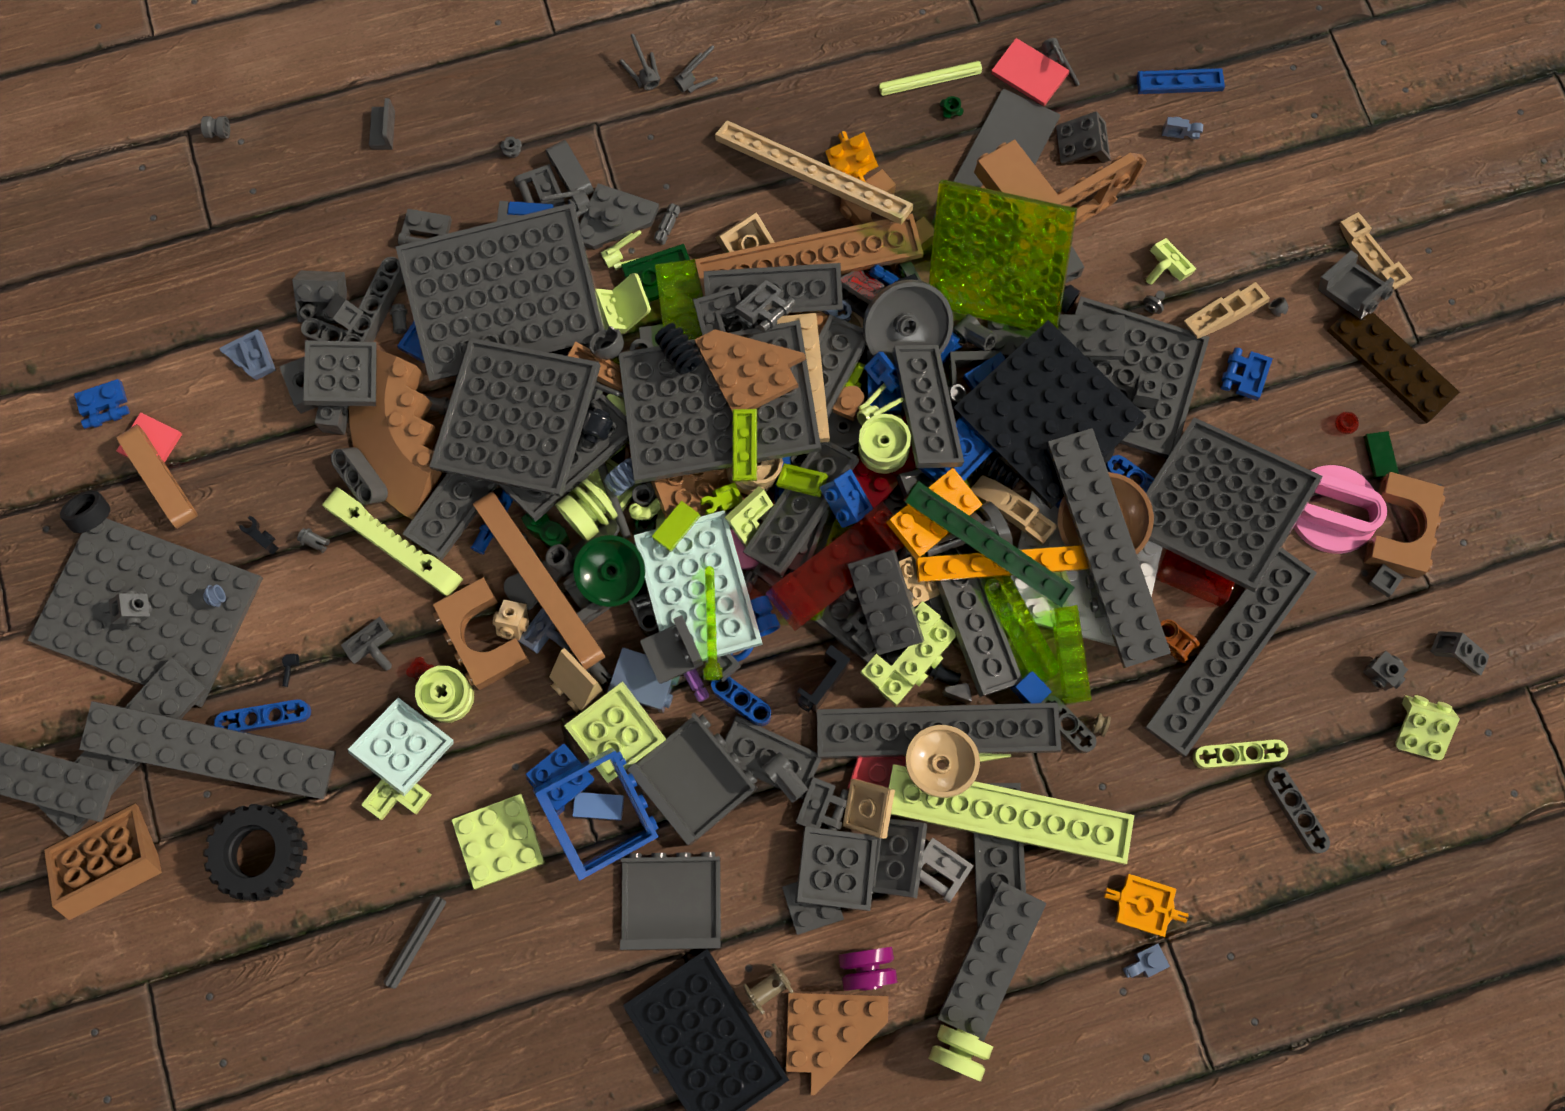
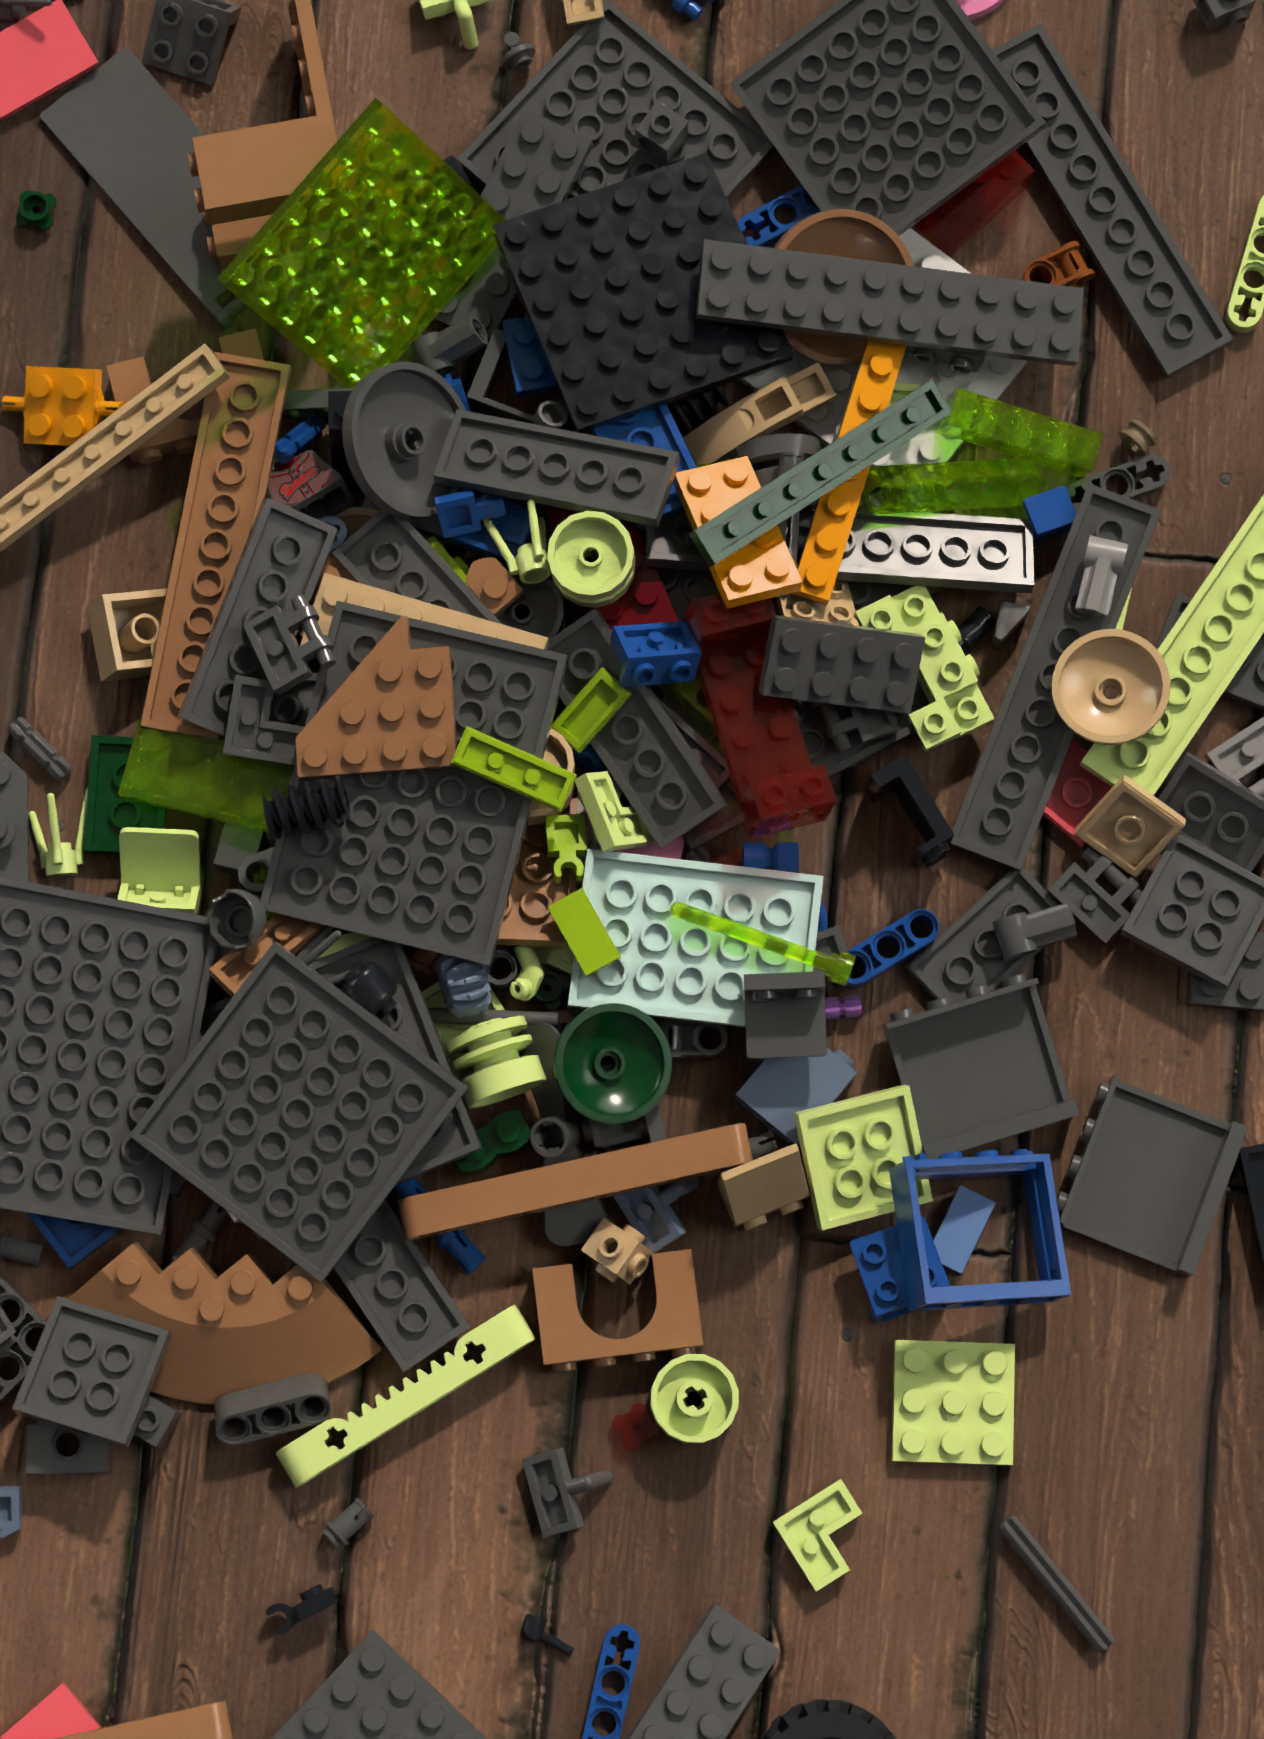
camera: 70 degrees left, 5 degrees up
sand blue plate [203,585,226,607] -> none
light aqua plate [348,698,454,796] -> none
none -> light grey piece [1075,535,1128,618]

